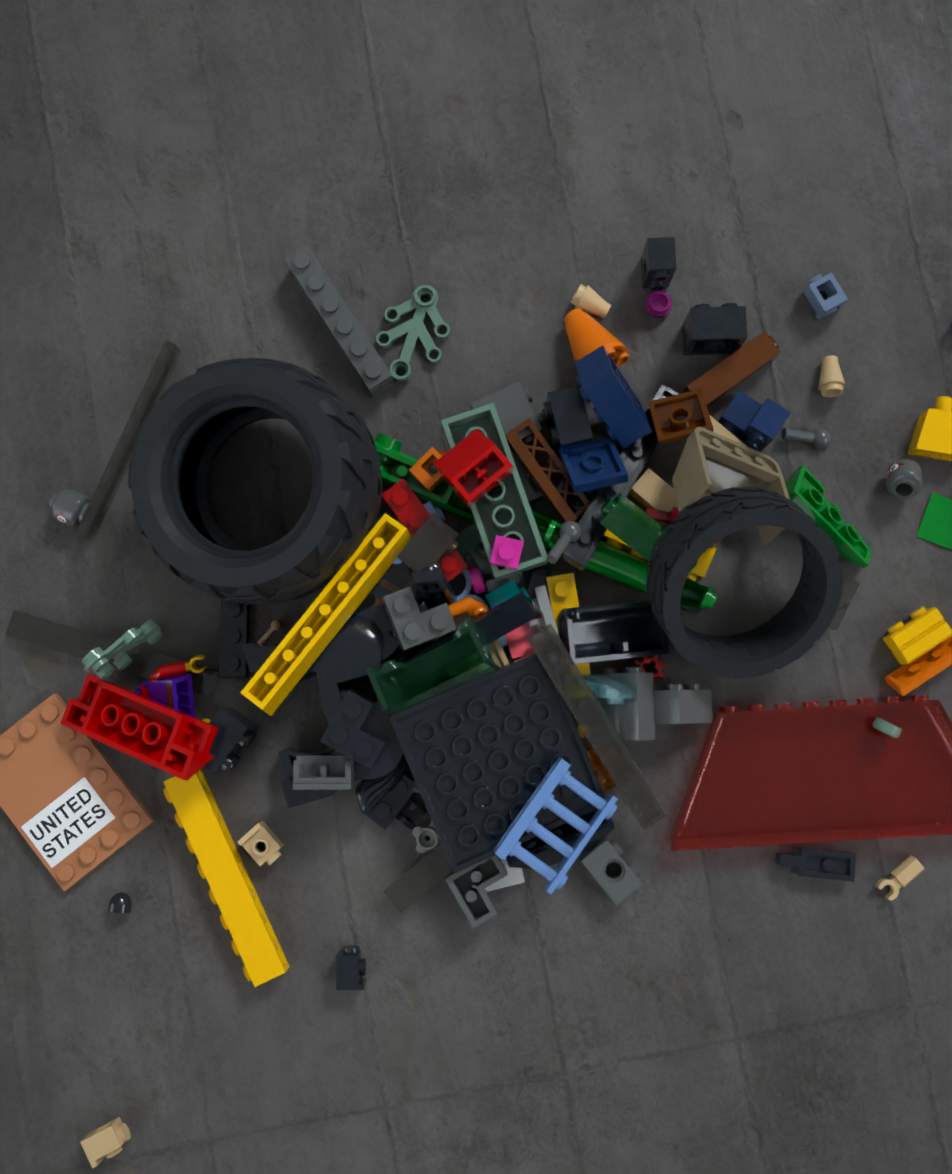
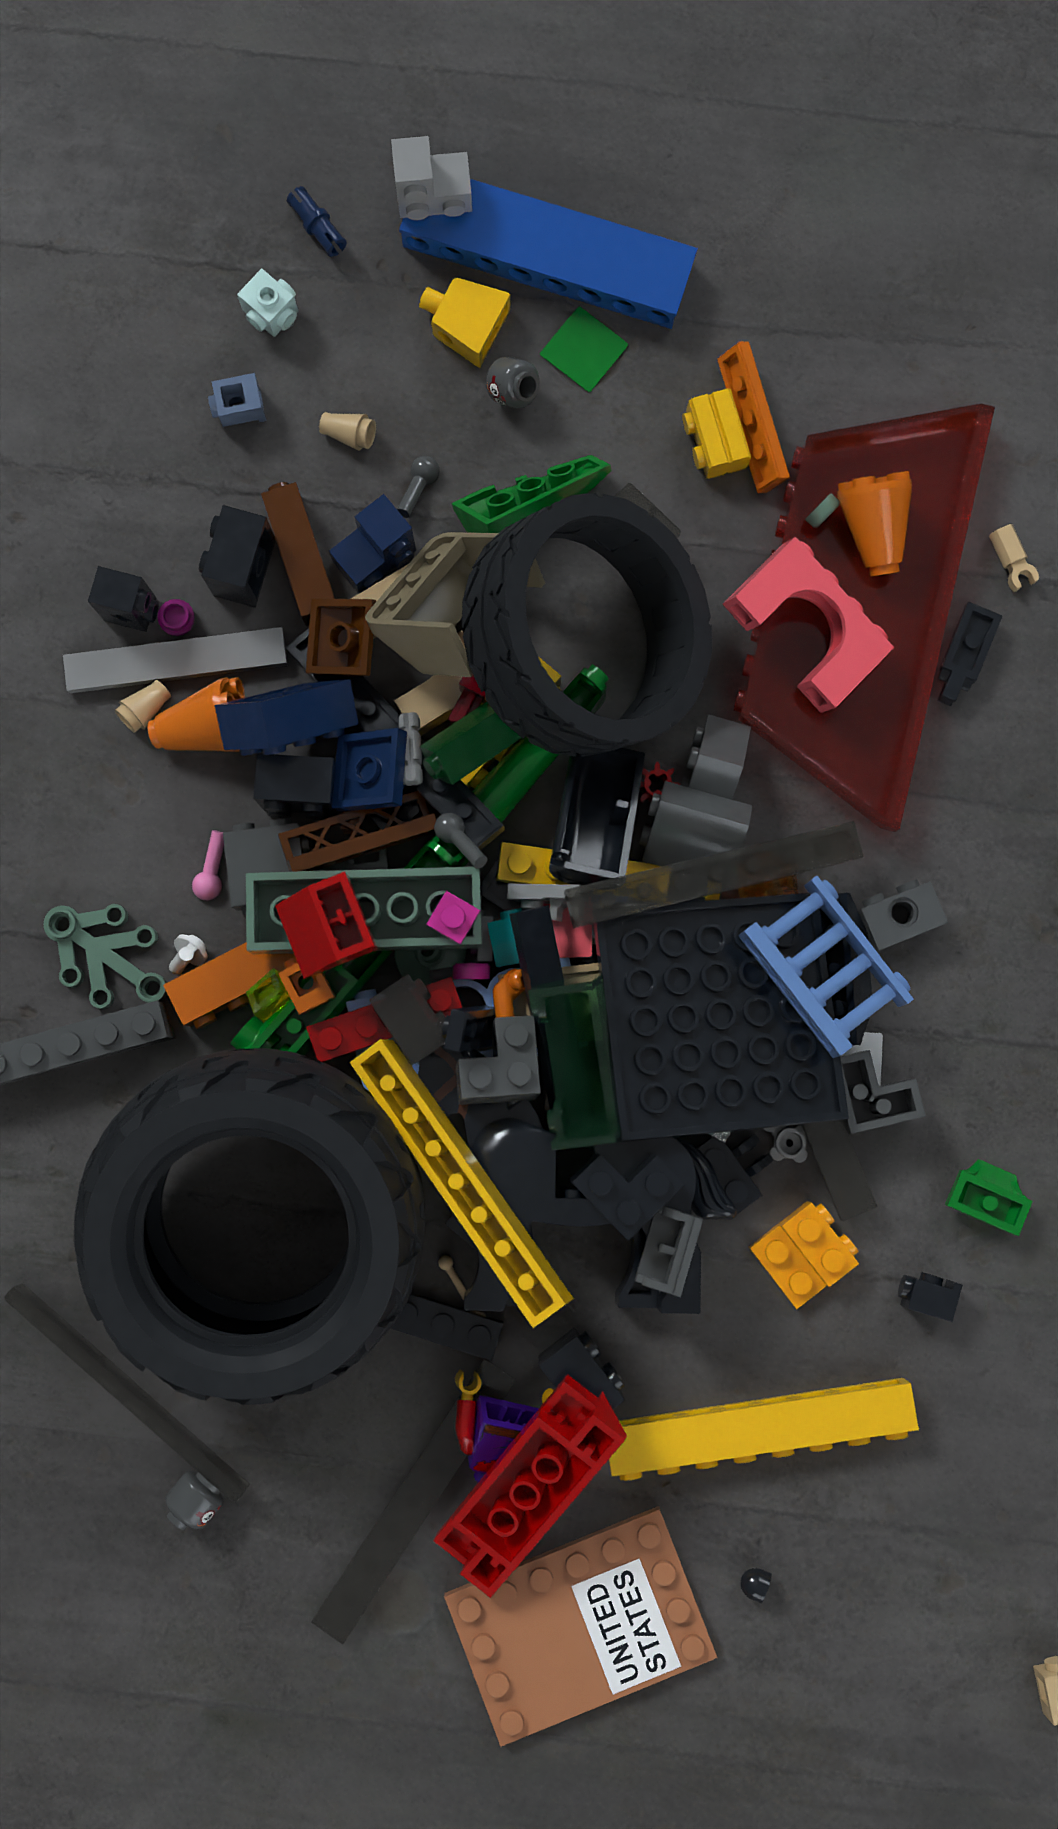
camera: 80 degrees left, 0 degrees up
sand green plant [81,619,163,680] -> none
tan brick [238,821,284,866] -> none
clear light blue slope [574,674,636,704] -> none
none -> light grey tile [63,627,288,693]
none -> orange brick [163,942,295,1029]
none -> white plate [169,934,208,974]
none -> bright pink bar [192,830,224,901]
none -> light aqua brick [237,268,298,337]
none -> clear neon green plate [246,968,291,1022]
none -> light grey axle [399,712,423,786]
none -> coral arch [723,536,894,713]
none -> light orange plate [748,1201,859,1309]
none -> orange cone [837,471,912,576]
none -> green slope [945,1159,1033,1236]

